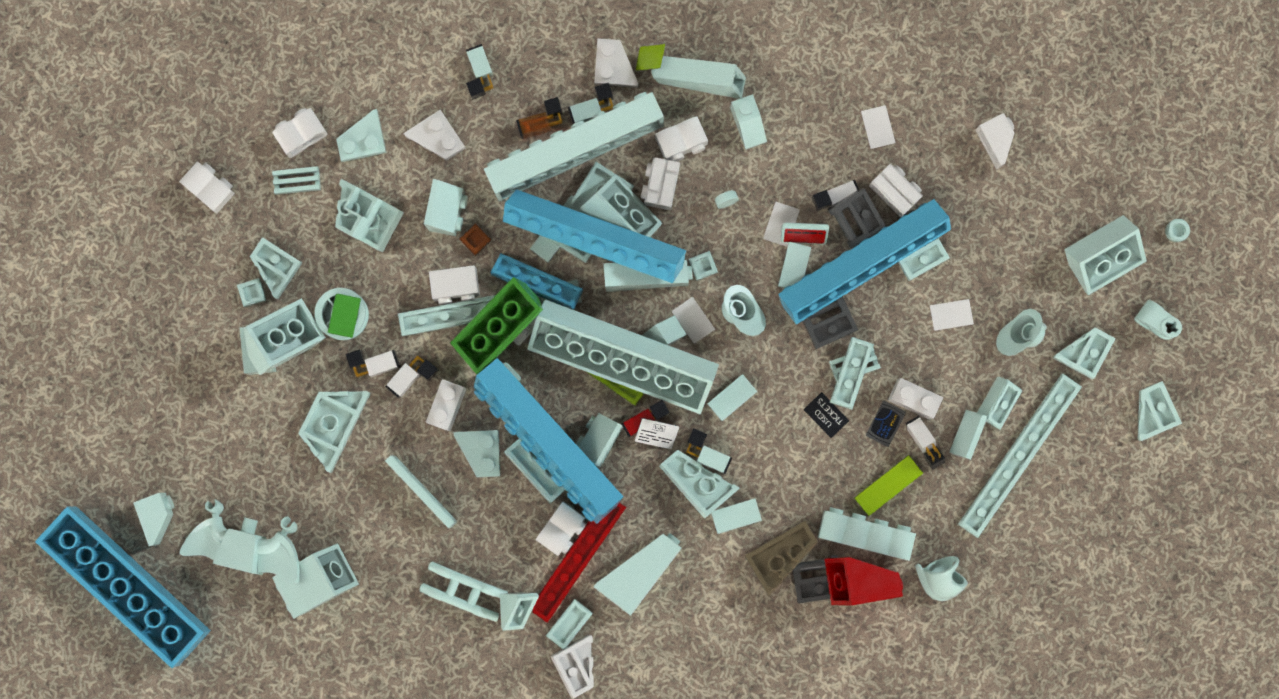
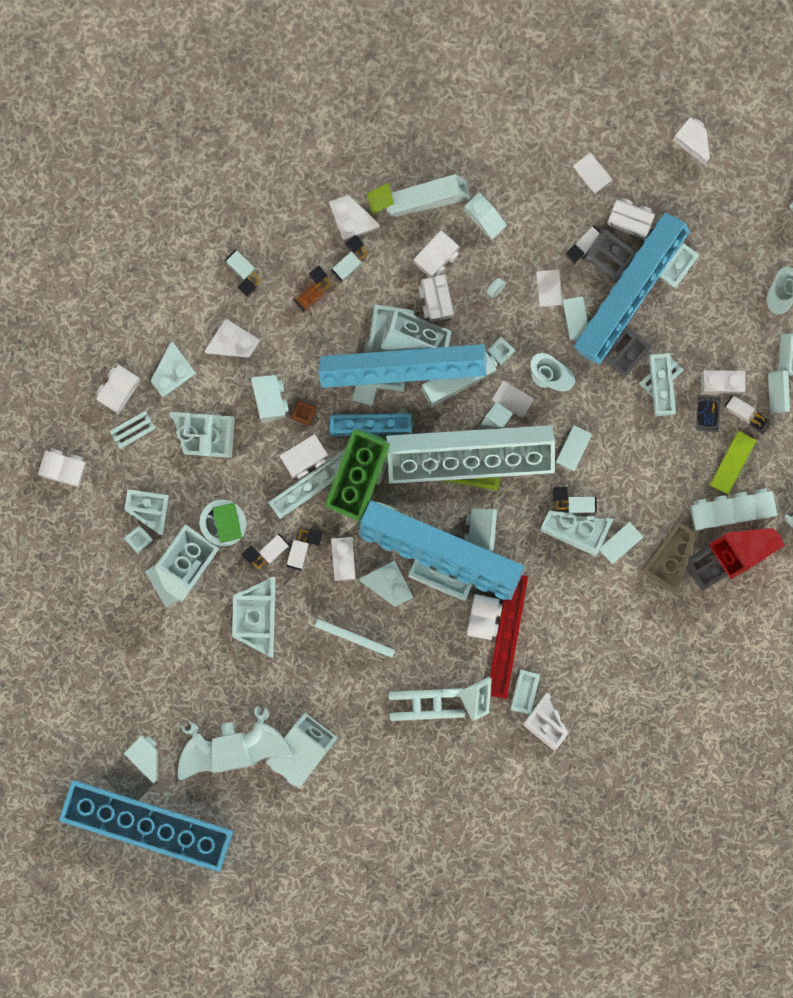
camera: 30 degrees left, 0 degrees up
light aqua brick [484,92,664,201] -> none
light aqua slope [594,533,681,616] -> none
piece [621,400,670,437] -> none
white sticker [635,419,679,449] -> none
slope [781,223,829,244] -> none
black sticker [804,392,849,438] -> none
white sticker [930,299,974,331] -> none

